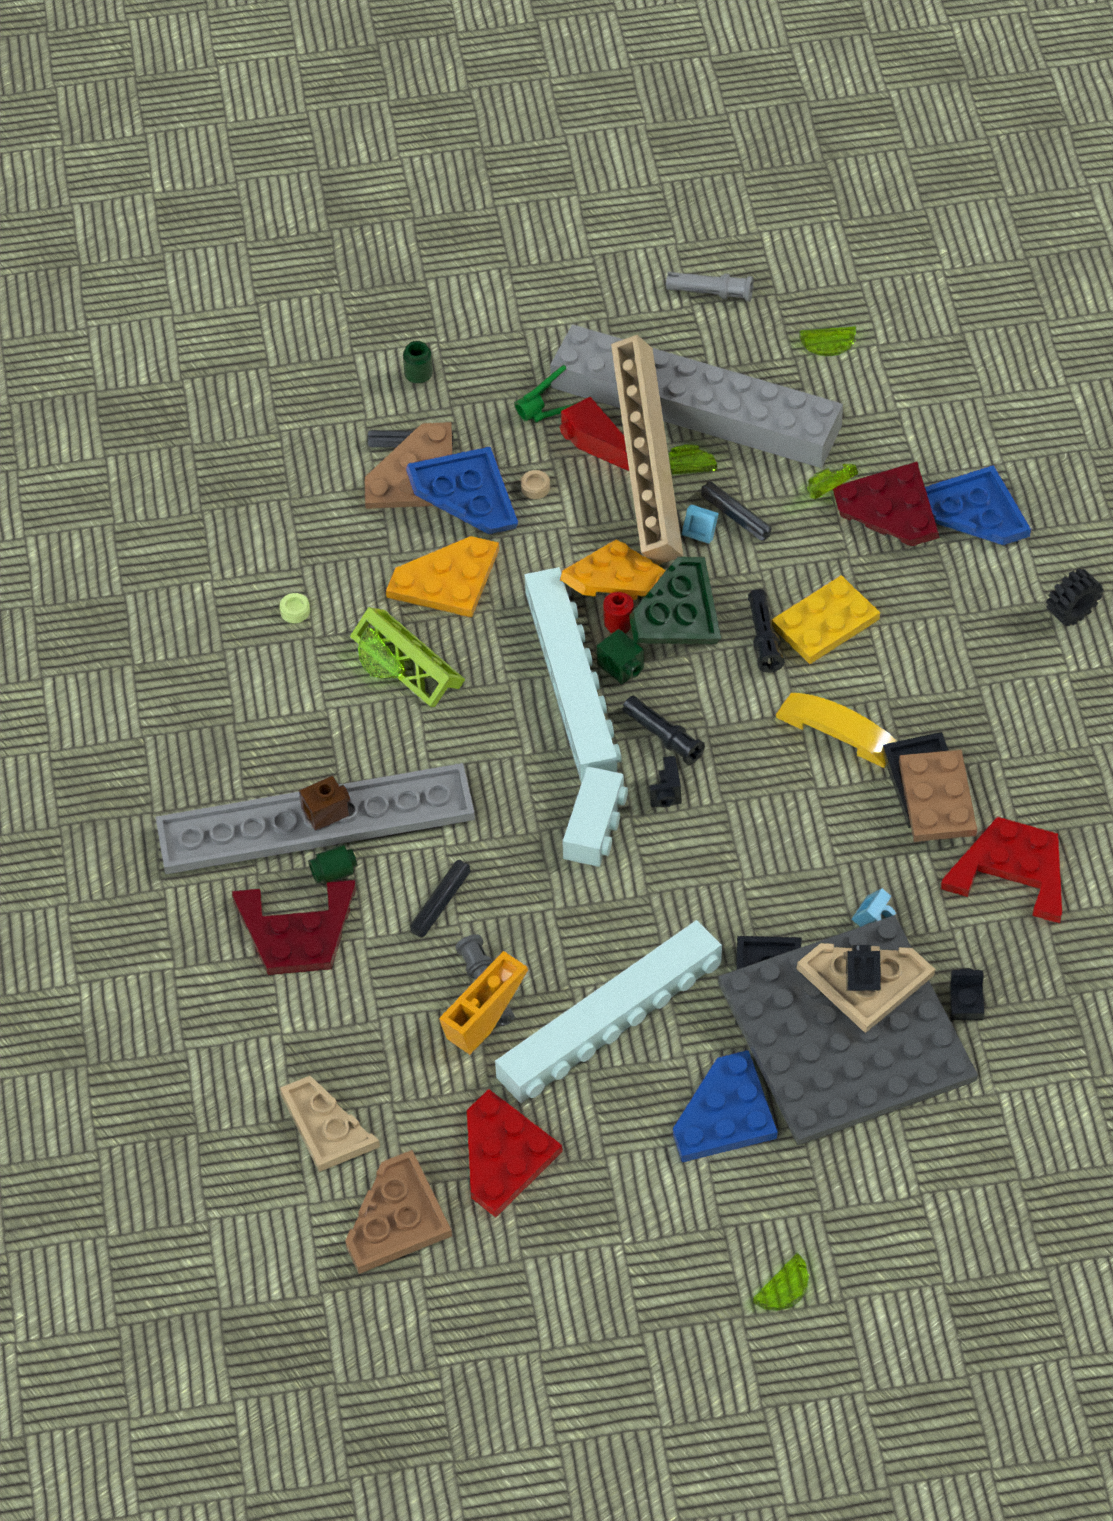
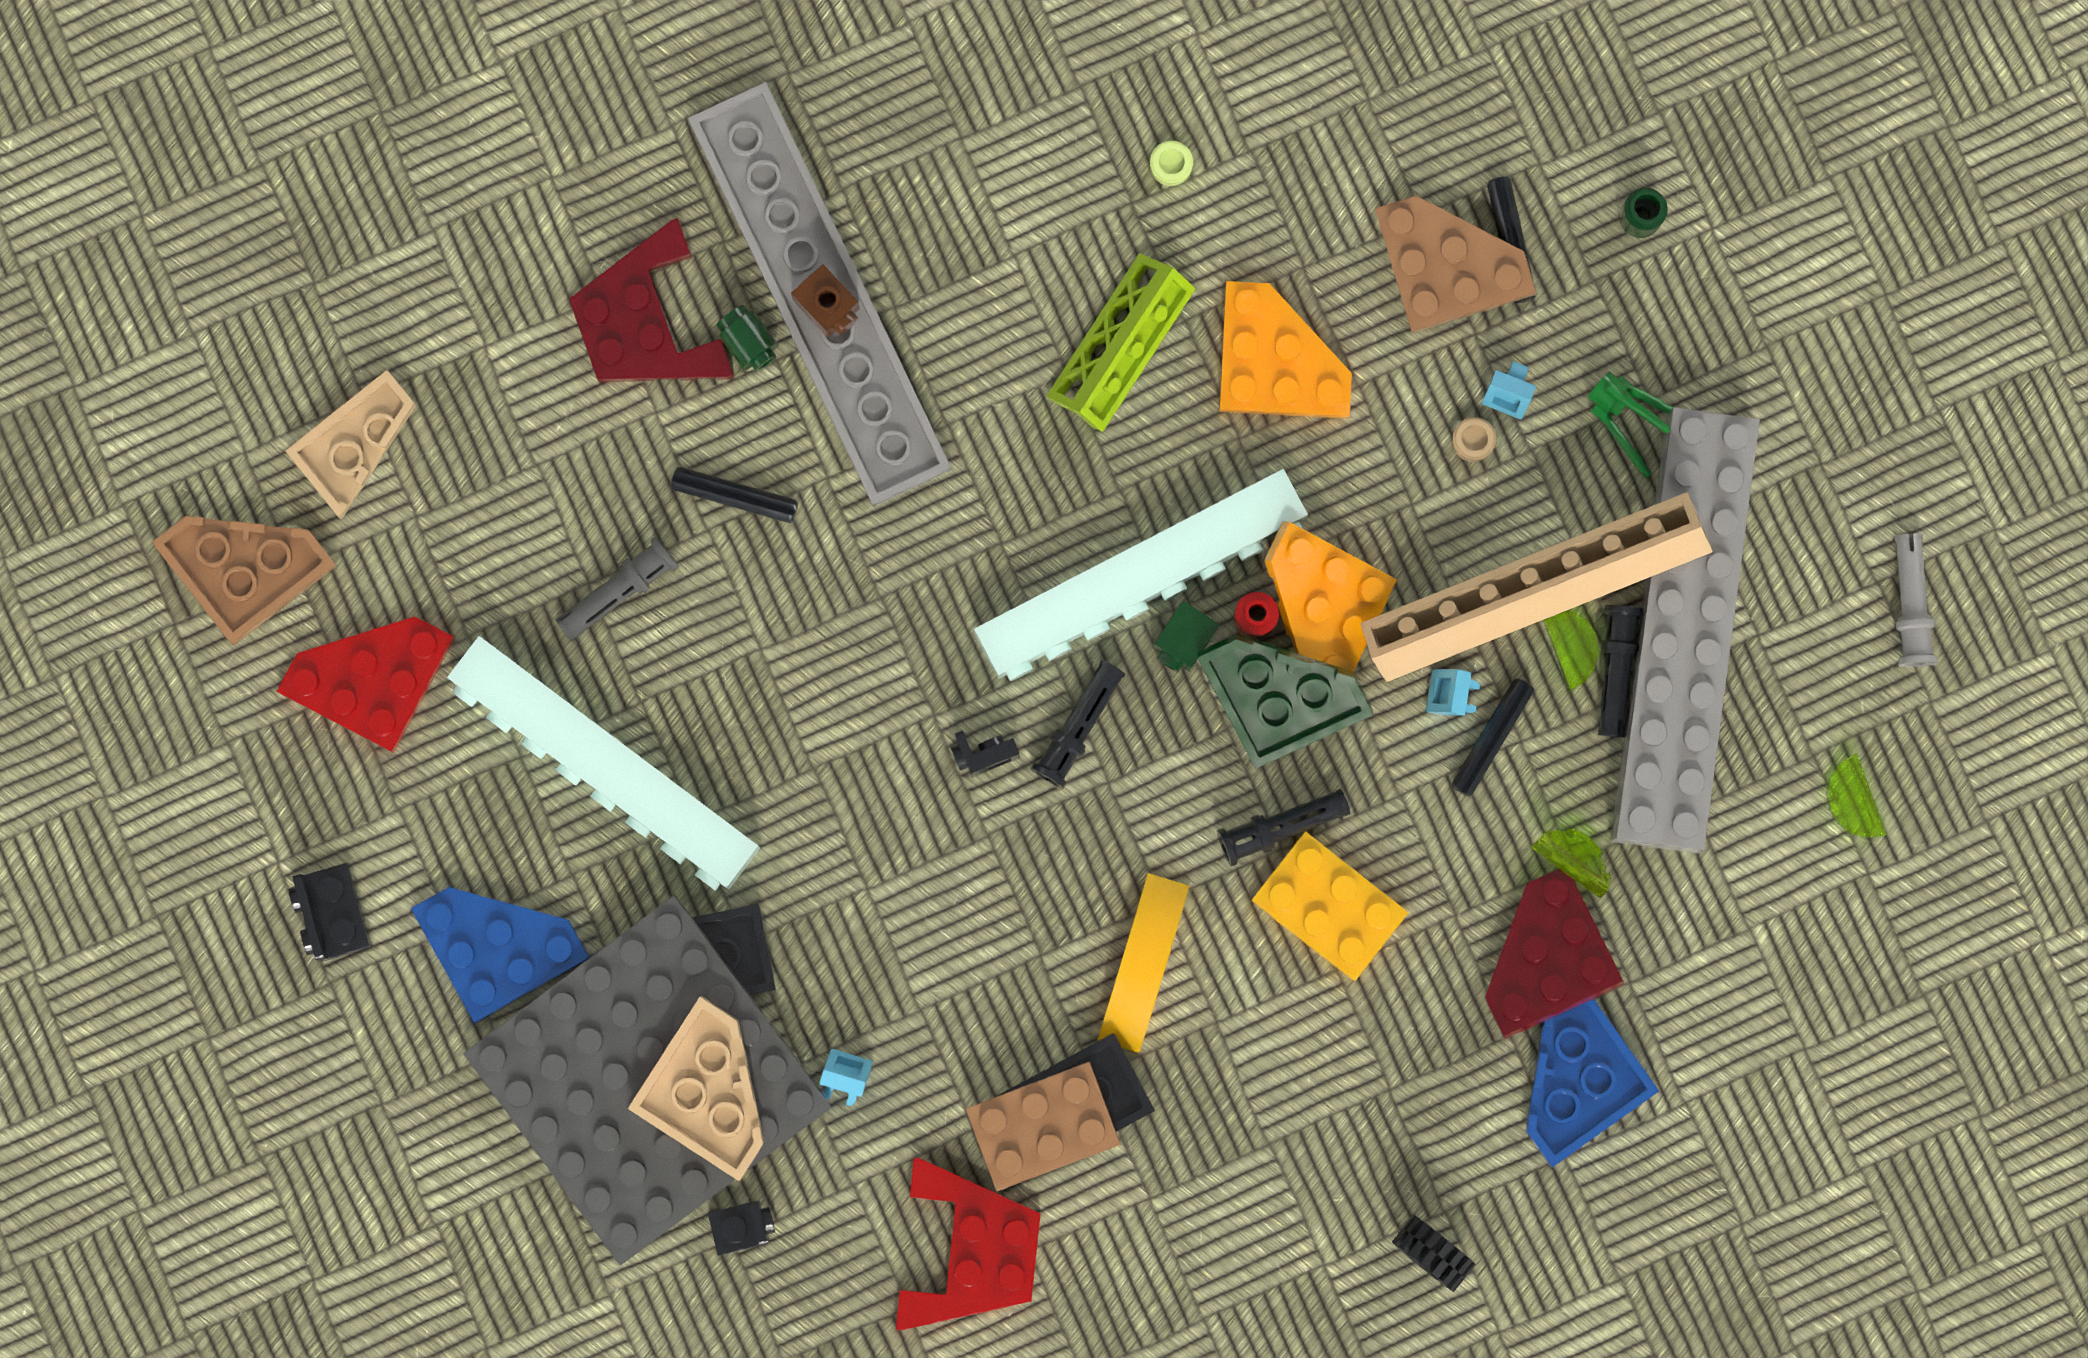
camera: 70 degrees right, 30 degrees up
clear neon green tile [358,627,406,679] -> none
blue plate [406,447,518,534] -> none
light orange slope [439,951,528,1055] -> none
red slope [559,397,629,471] -> none
light aqua brick [563,766,628,867] -> none
clear neon green tile [753,1253,809,1311] -> none
black bracket [844,945,881,991] -> none
none -> black bracket [288,863,372,962]
none -> medium azure tile [1481,361,1536,420]
none -> black pin [1597,605,1643,738]

